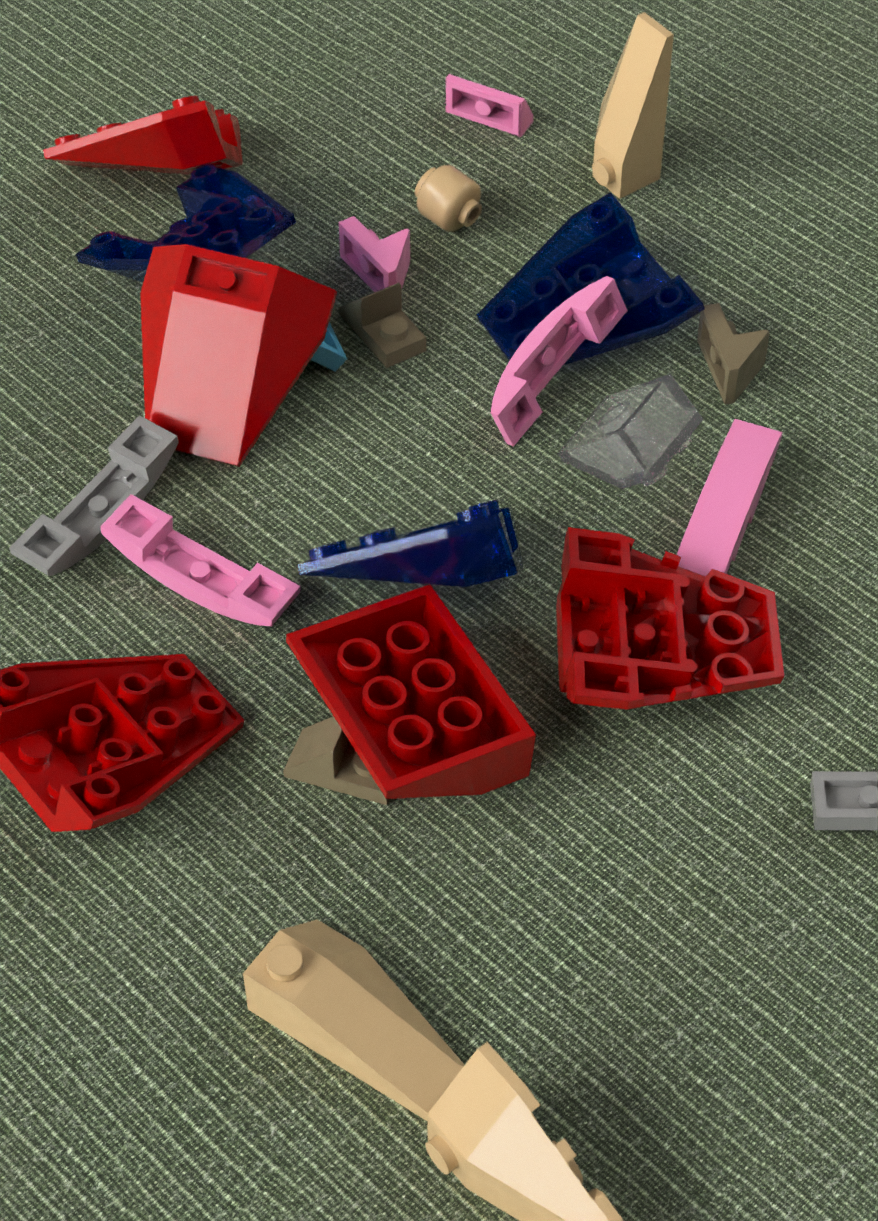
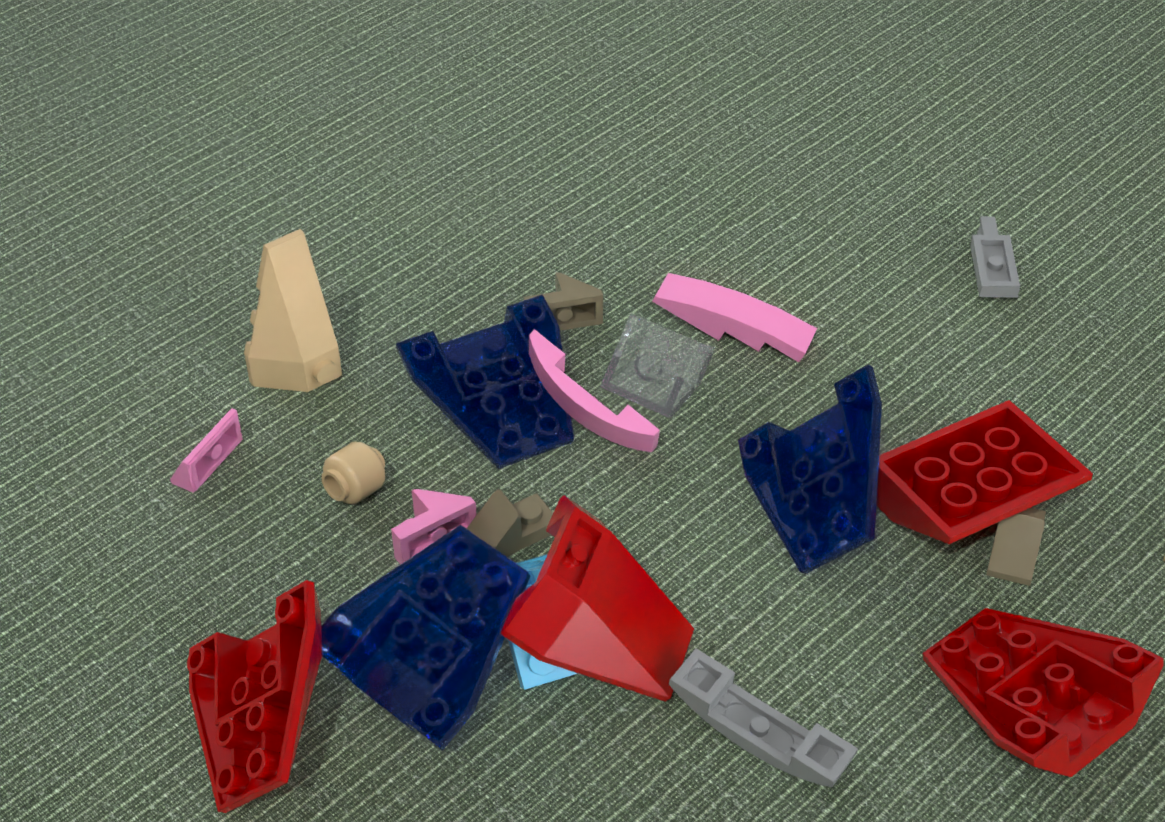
camera: 90 degrees left, 5 degrees down
bright pink slope [100,494,301,627] -> none
red wedge [556,527,785,710] -> none

